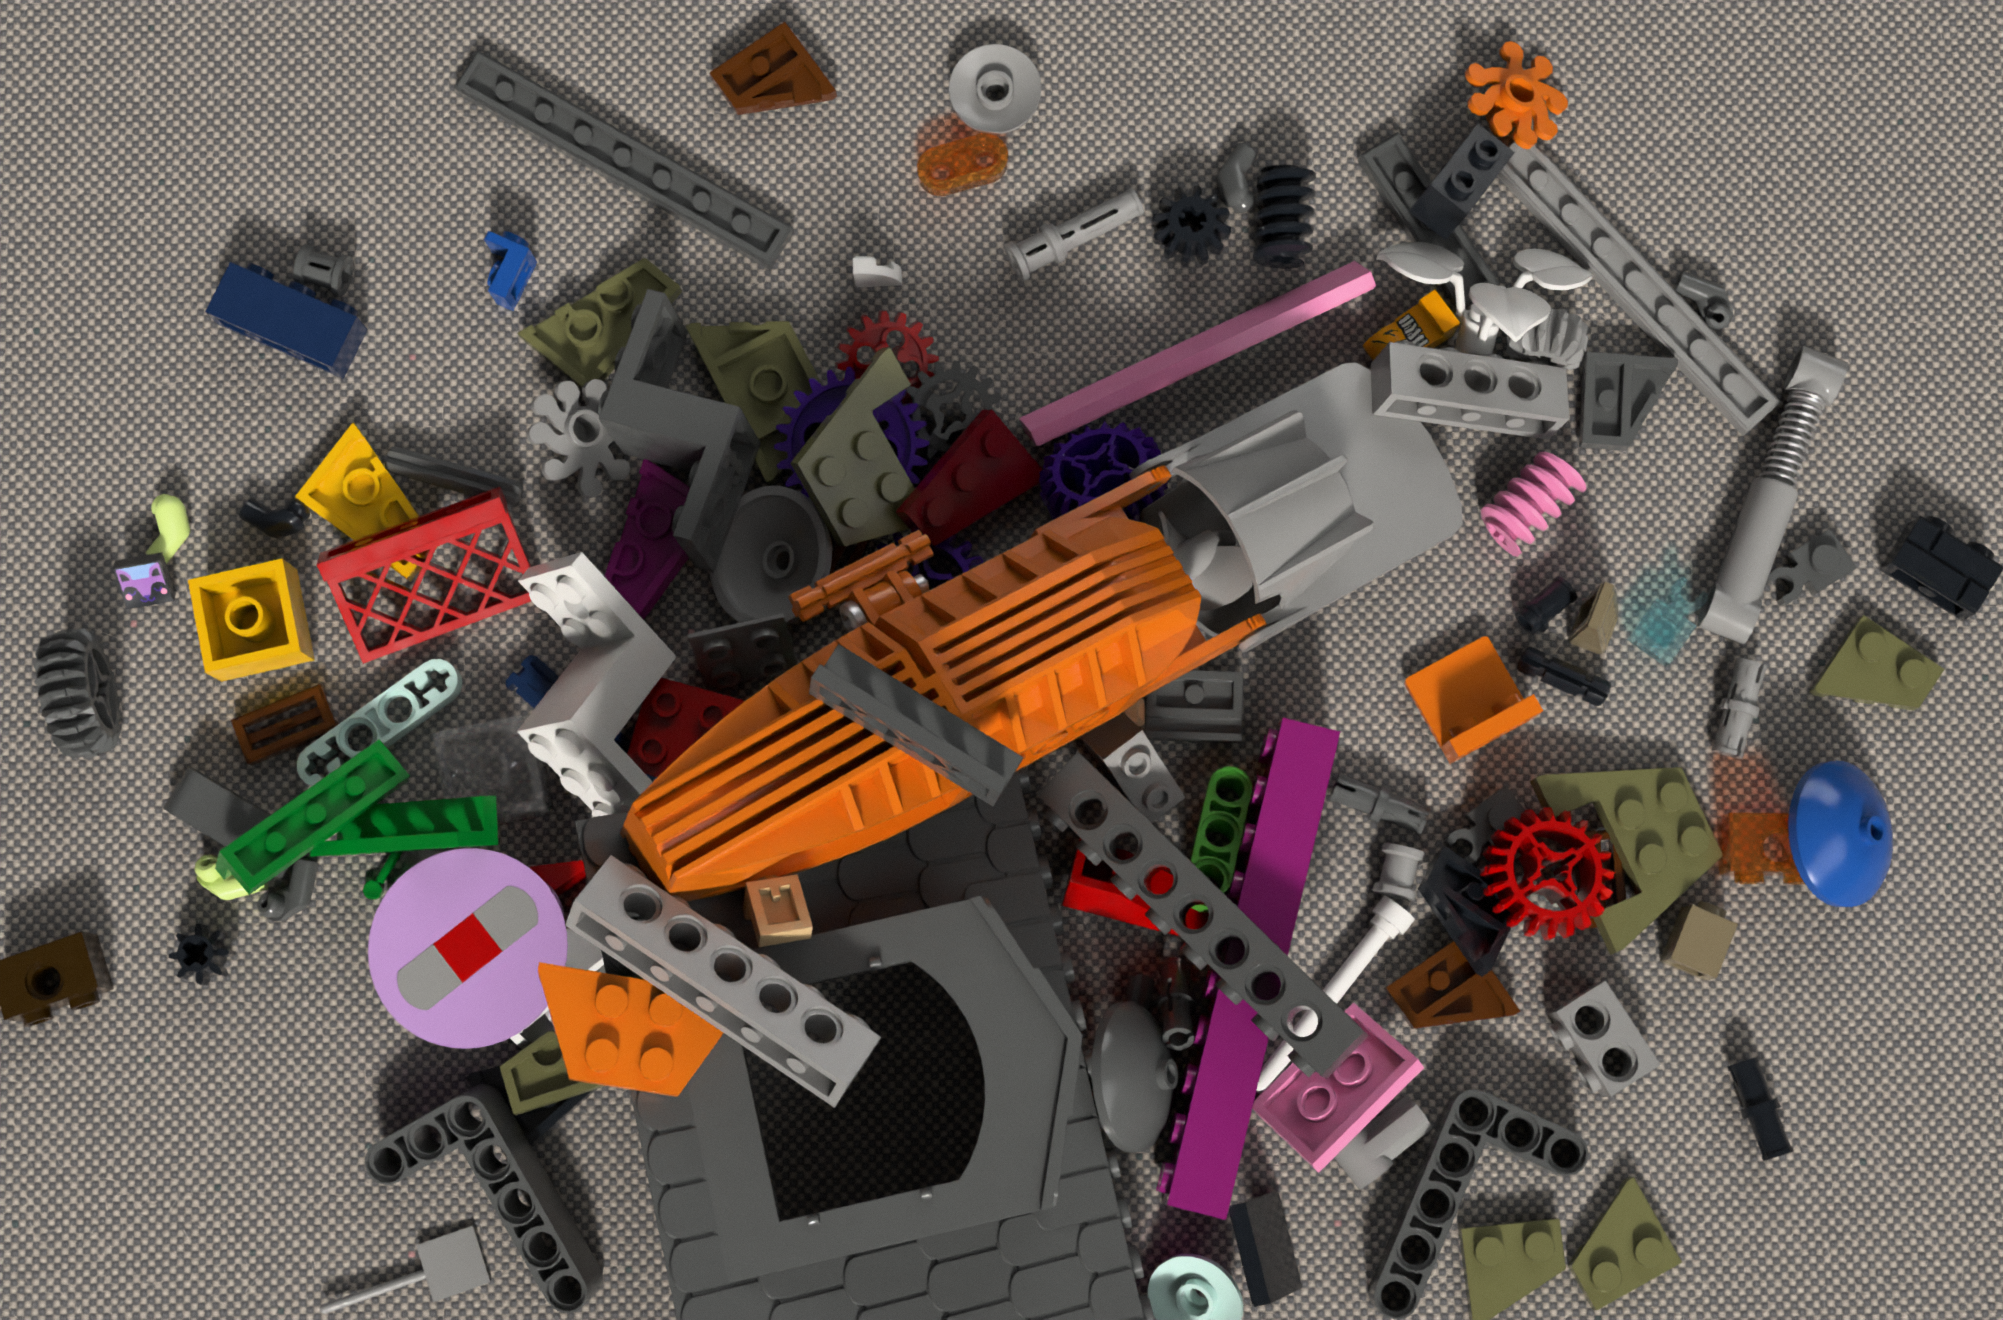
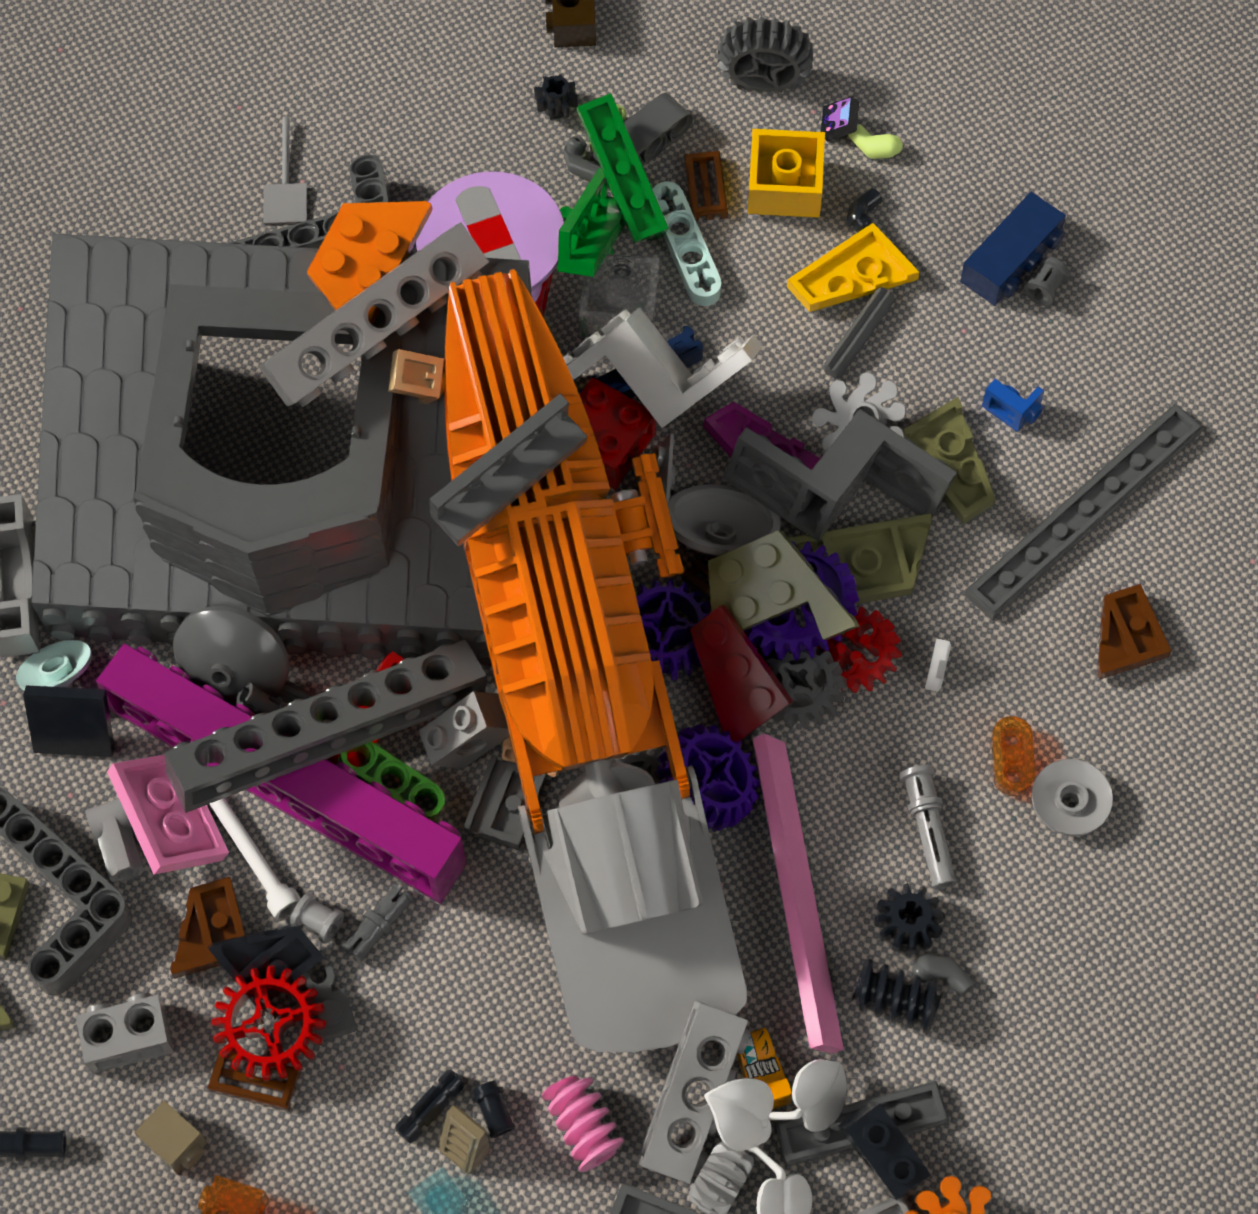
camera: 105 degrees right, 15 degrees down
fence [316,487,531,664] -> none
orange bracket [1404,636,1543,764] -> none
olive wing [1530,767,1723,955] -> none

